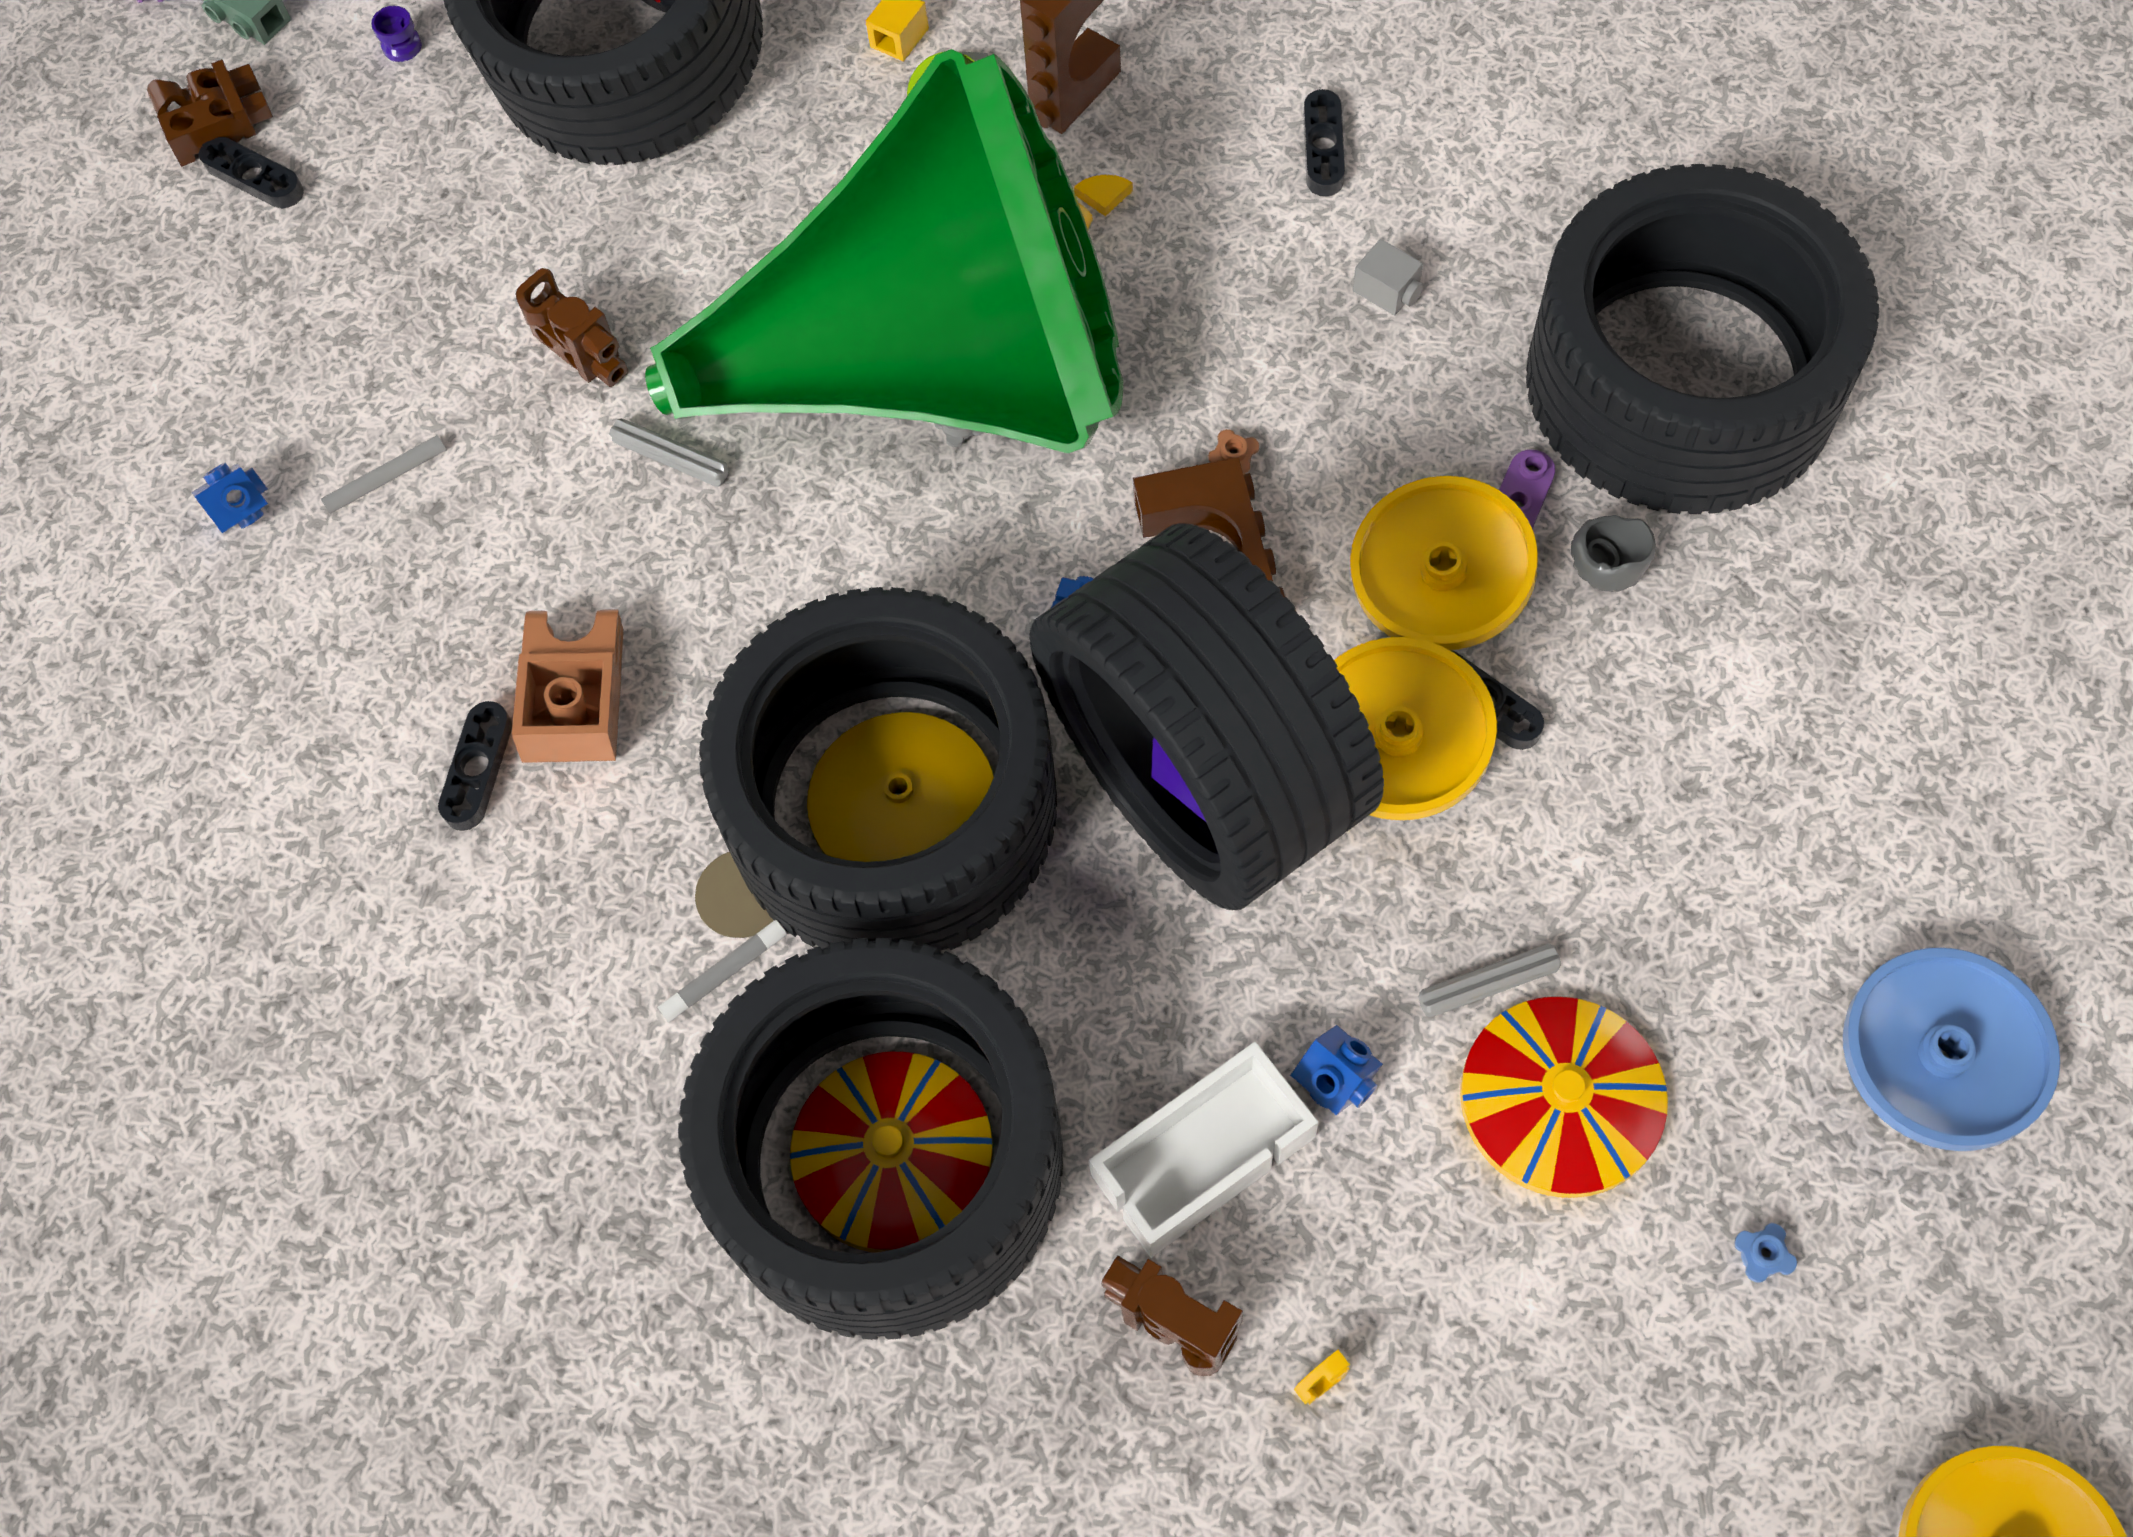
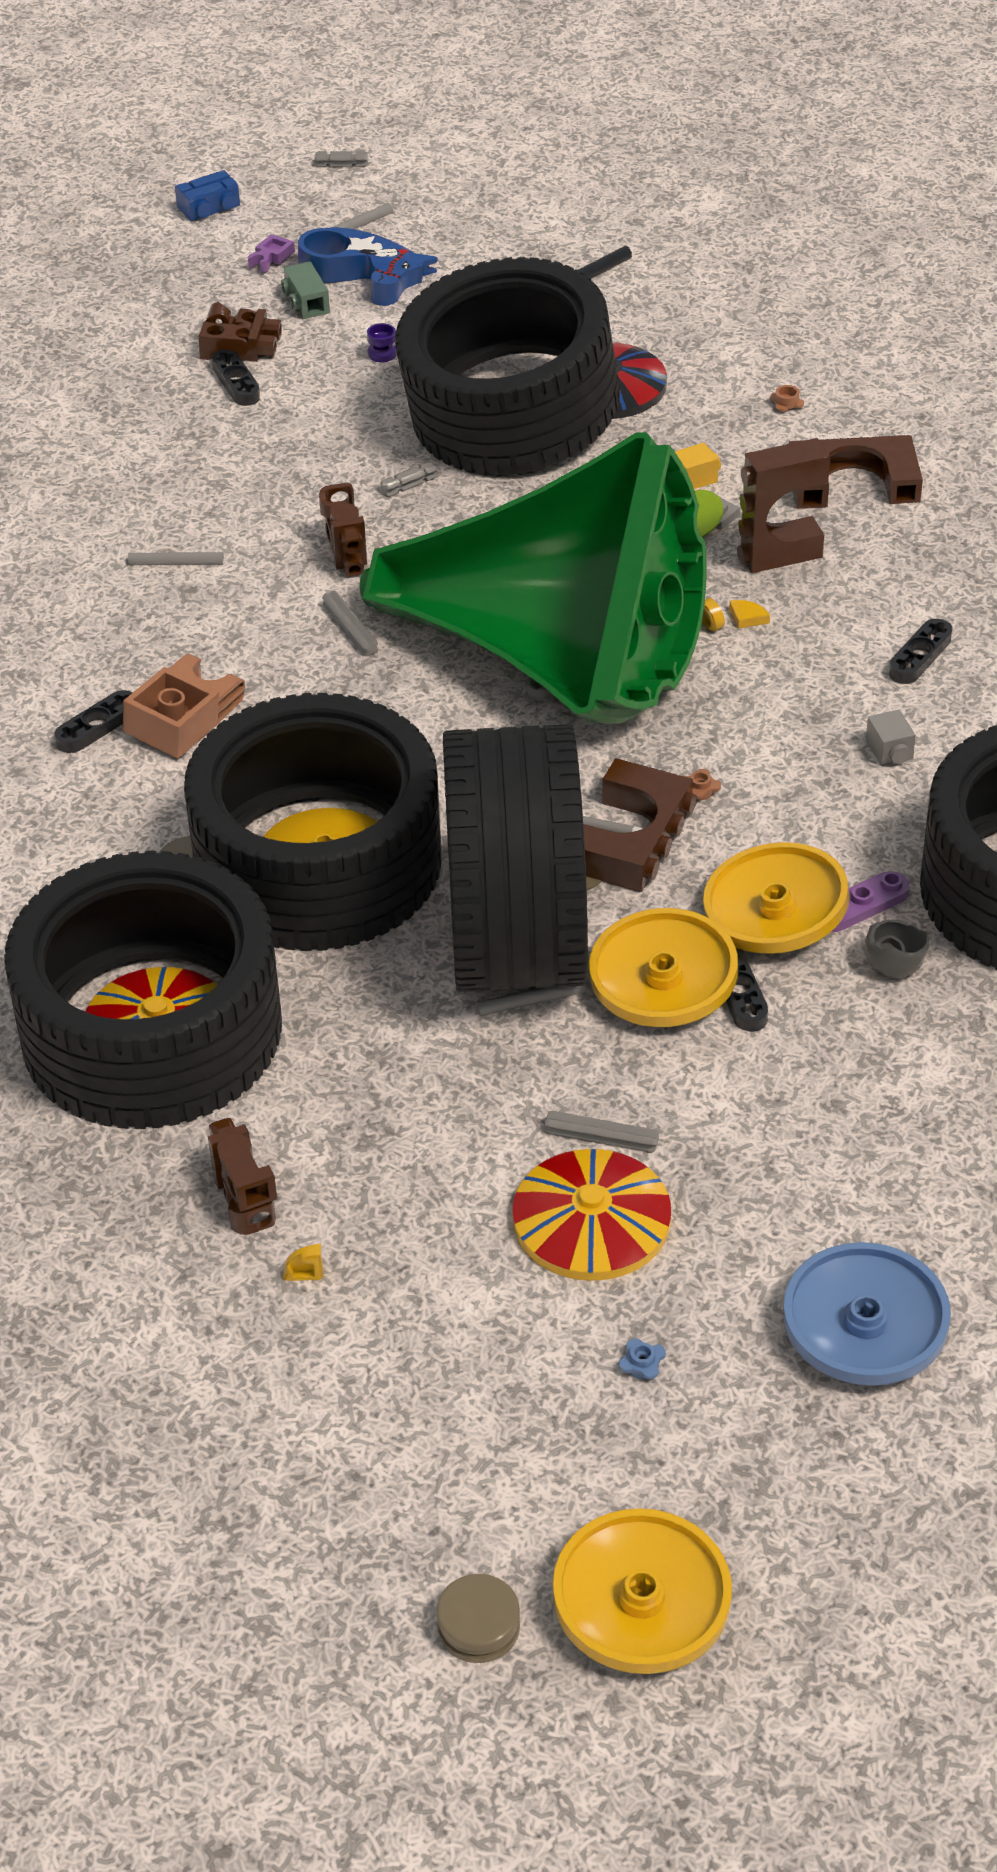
camera: 30 degrees right, 20 degrees down
blue brick [192,462,268,533] -> none
white piece [1089,1042,1319,1258] -> none
blue brick [1290,1025,1383,1115] -> none
none -> light grey axle [380,461,437,497]

